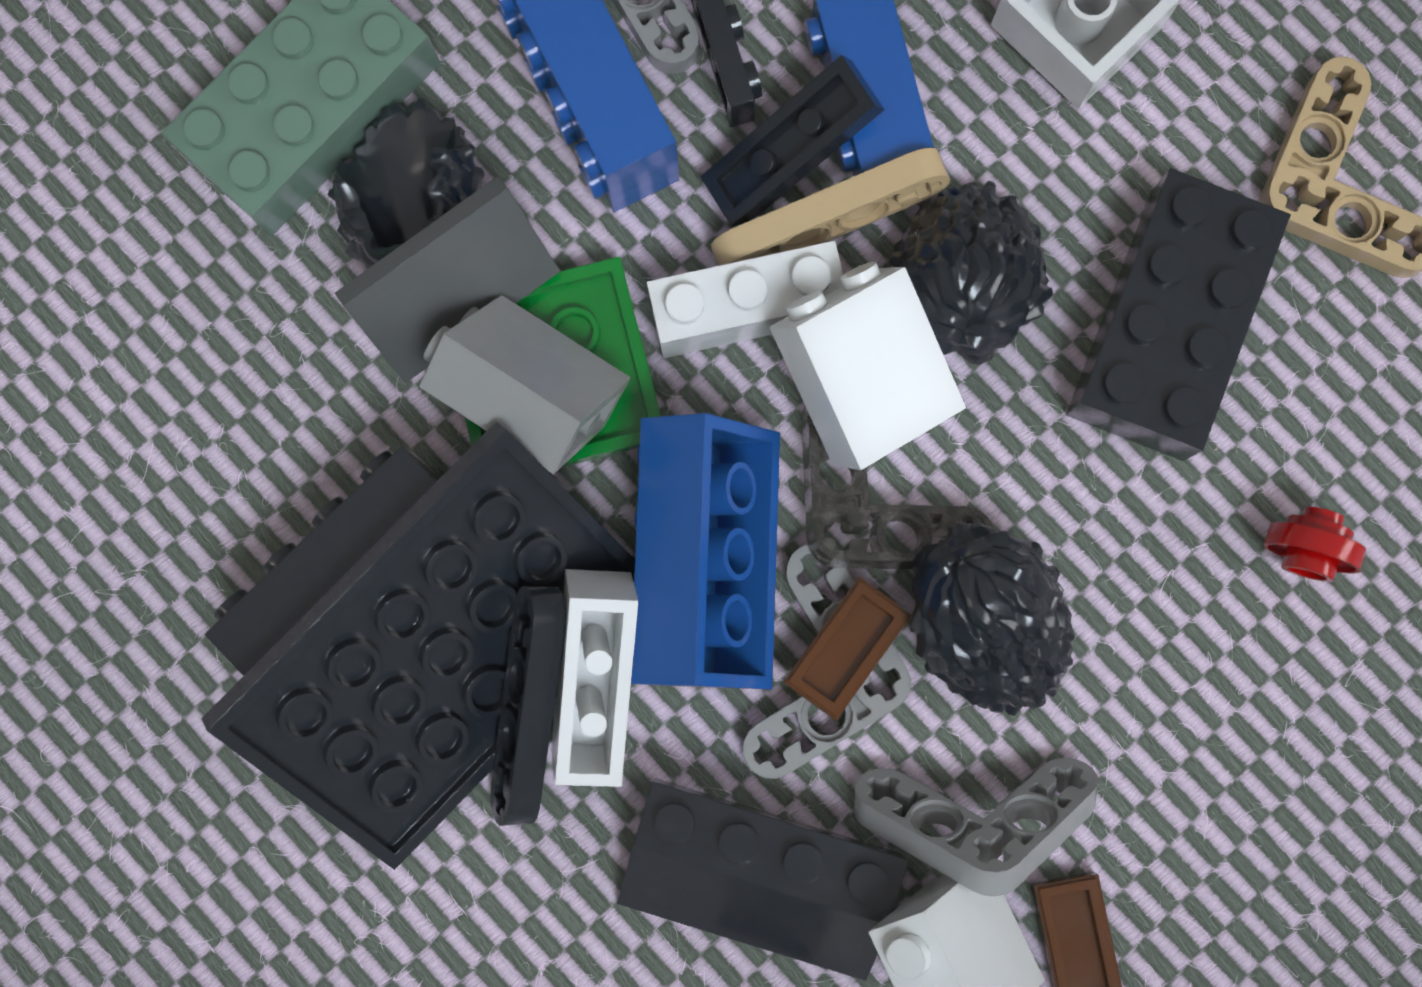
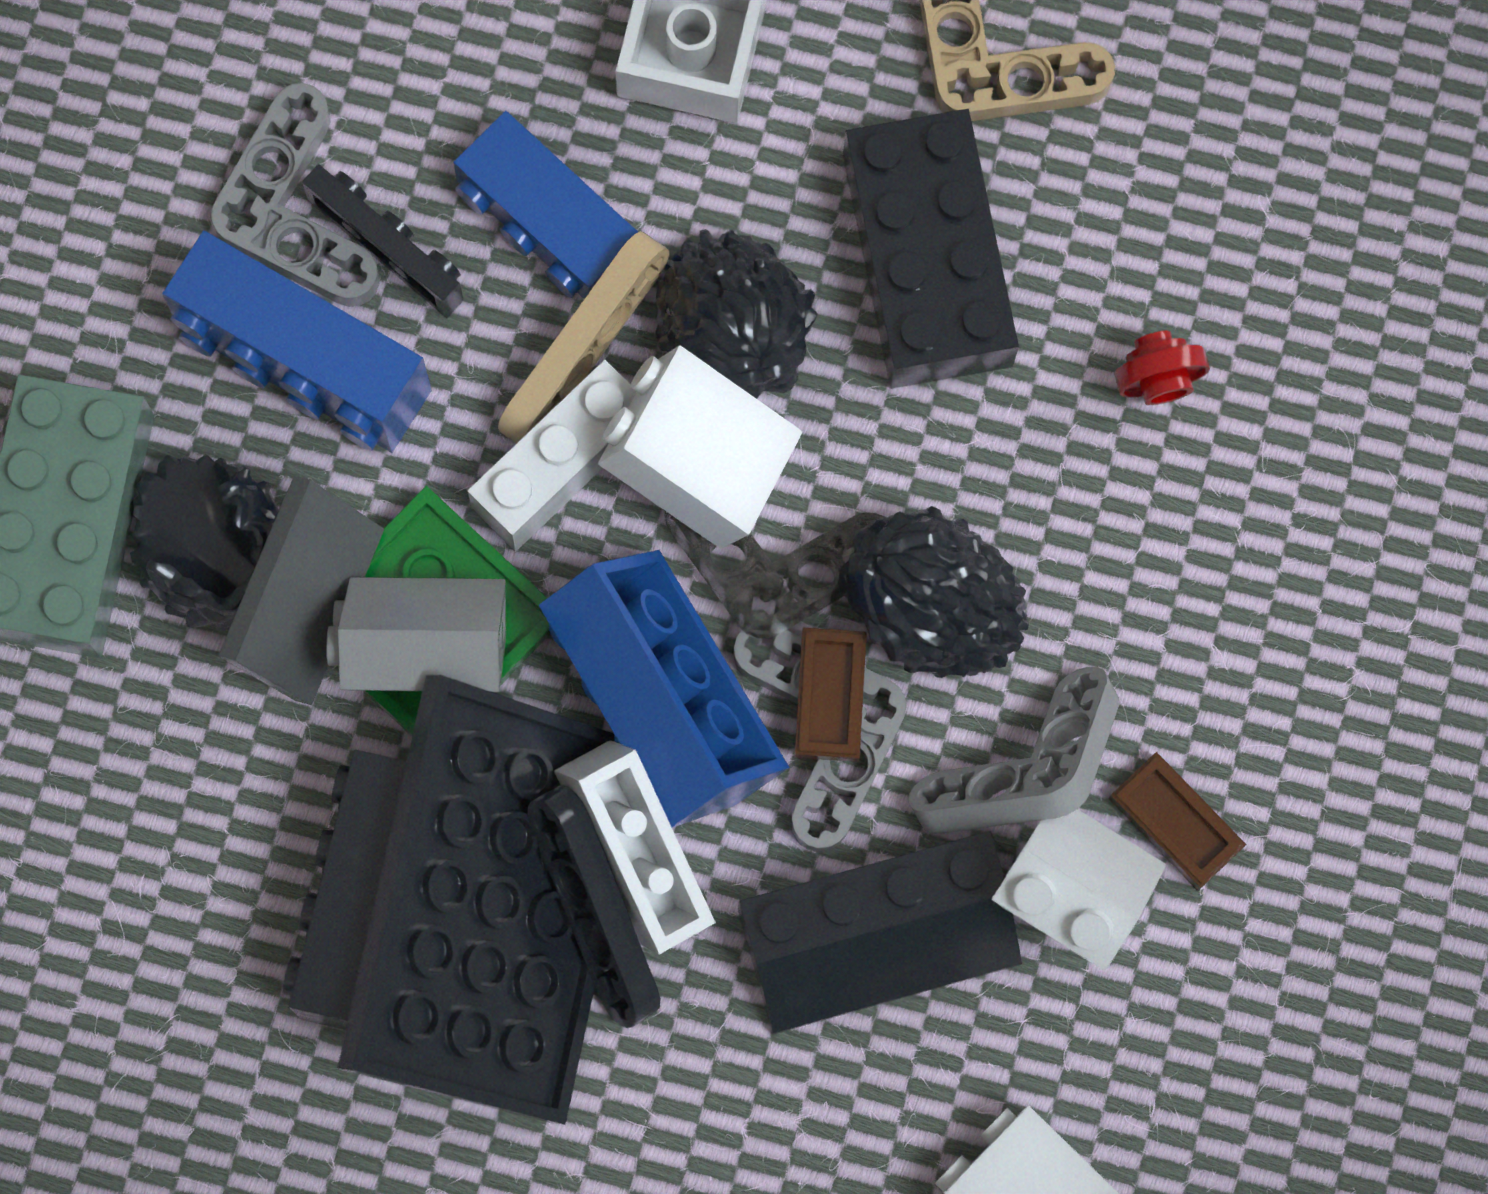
camera: 40 degrees left, 5 degrees down
black plate [700,55,885,227] -> none

